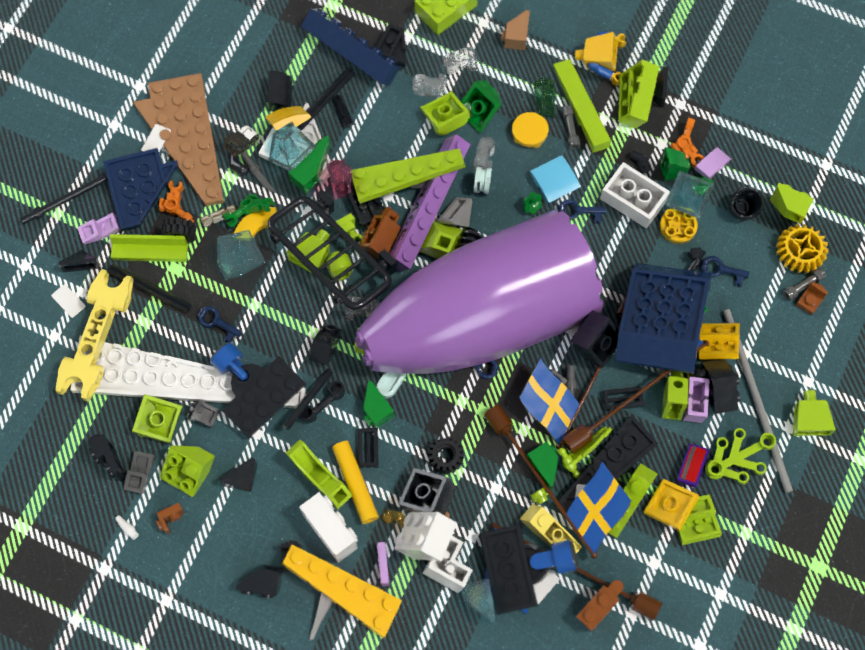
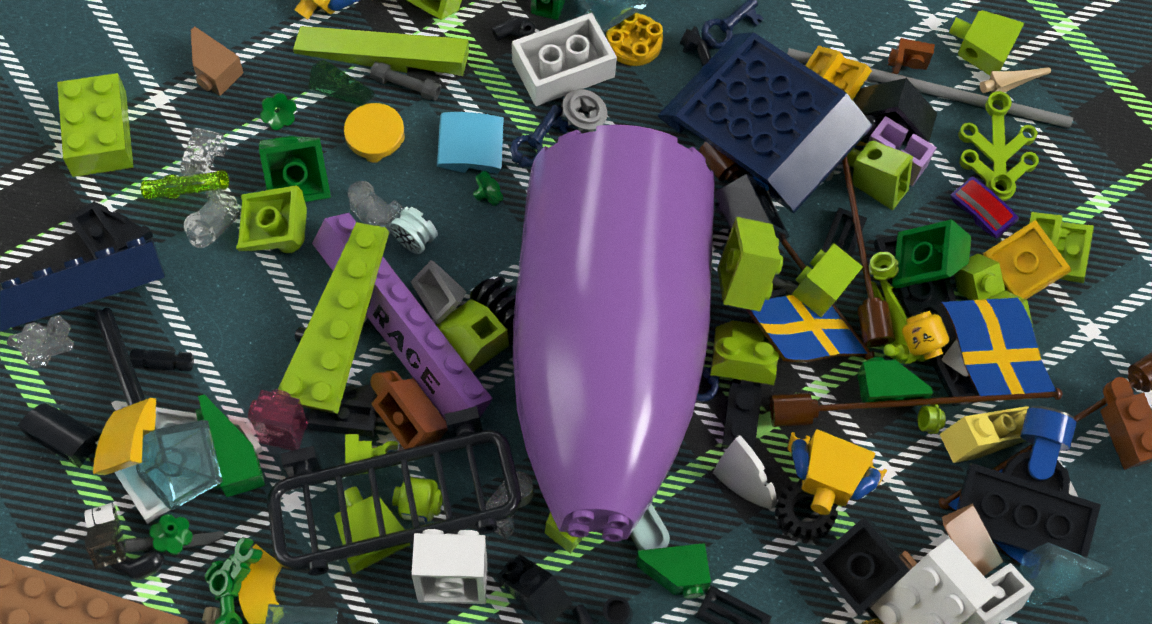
camera: 65 degrees left, 5 degrees down
none -> clear hips [7,316,75,369]
none -> clear neon green pin [140,170,229,199]
none -> green plant [149,514,193,555]
none -> green plant [260,93,297,130]
none -> white brick [412,529,487,604]
none -> light grey gear [561,89,607,132]
none -> lime slope [710,320,779,385]
none -> white brick [713,435,777,509]
none -> lime brick [717,217,783,311]
none -> black hinge [721,379,762,451]
none -> yellow torso [787,429,887,515]
none -> lime brick [792,243,863,317]
none -> lime plate [868,252,899,281]
none -> dark orange bracket [888,38,935,74]
none -> green slope [892,219,971,289]
none -> yellow head [902,310,949,360]
none -> slope [942,503,1003,576]
none -> tan piece [980,67,1051,93]

